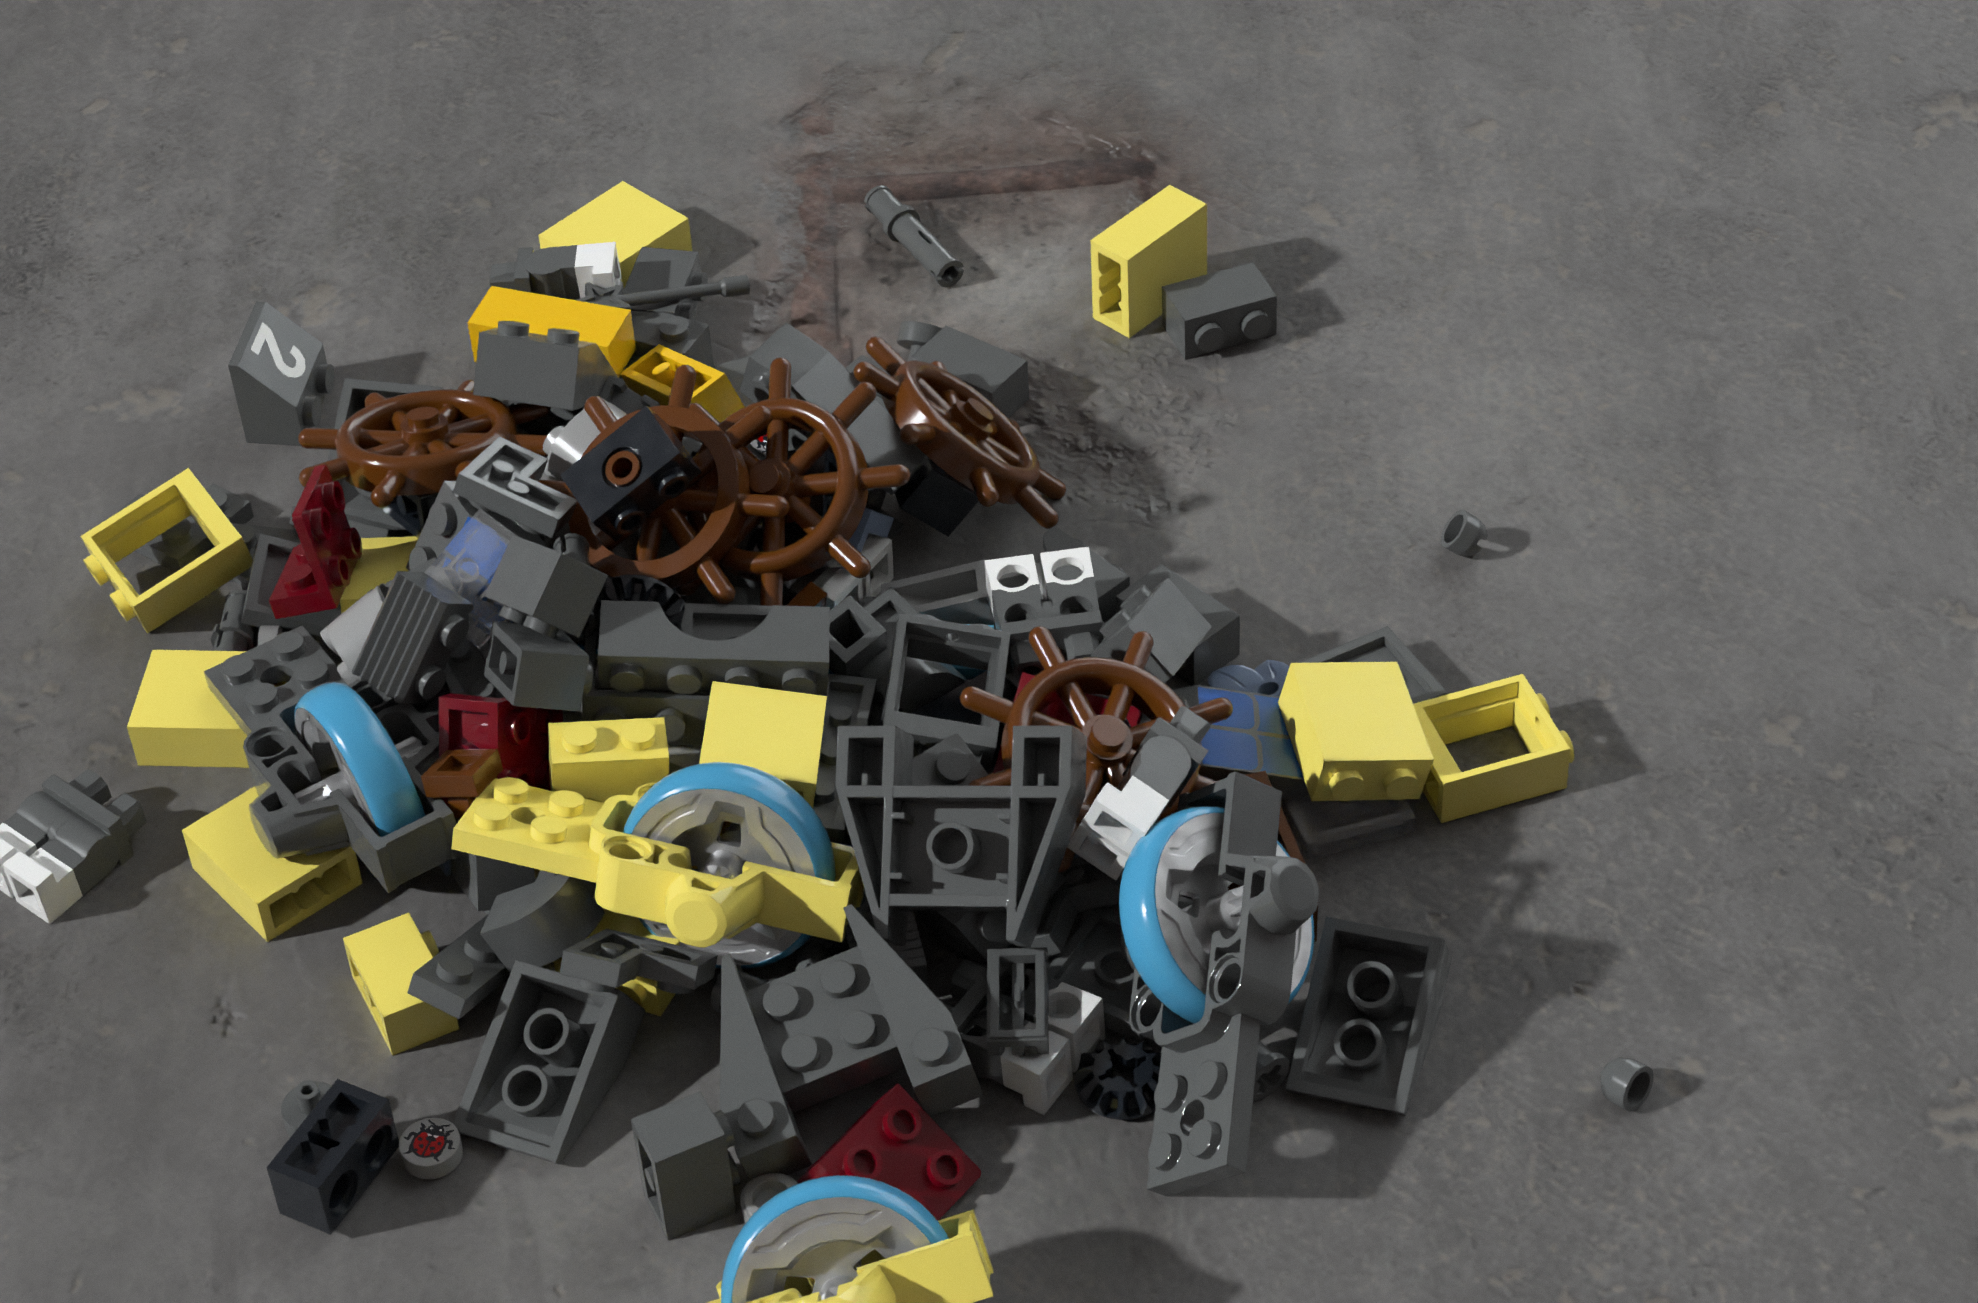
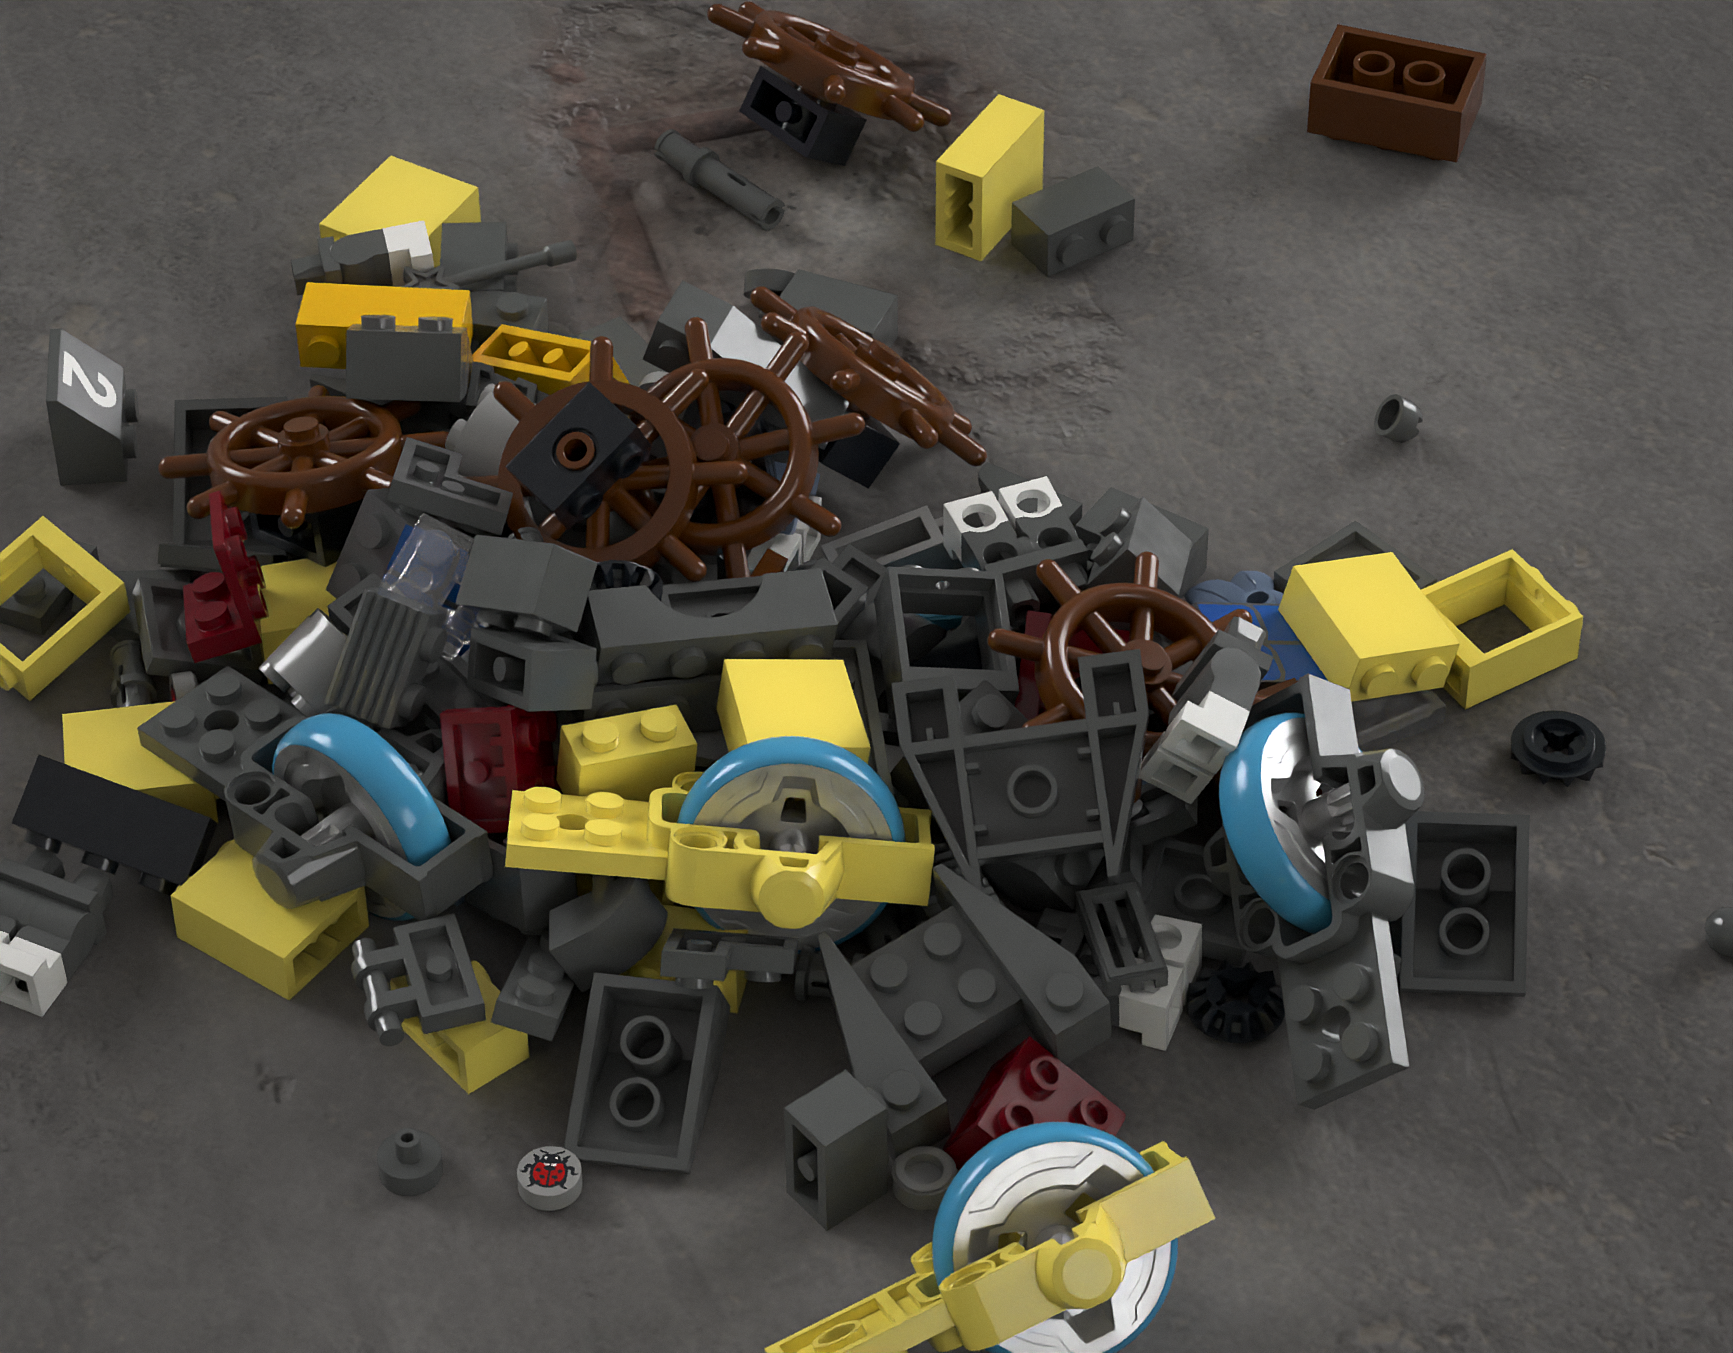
camera: 15 degrees left, 0 degrees up
black brick [266,1079,399,1235] -> none
reddish brown tile [421,749,503,818] -> none
none -> black brick [12,754,218,896]
none -> dark grey plate [351,913,486,1046]
none -> reddish brown brick [707,1,952,166]
none -> reddish brown brick [1307,24,1487,163]
none -> black gear [1511,710,1606,788]

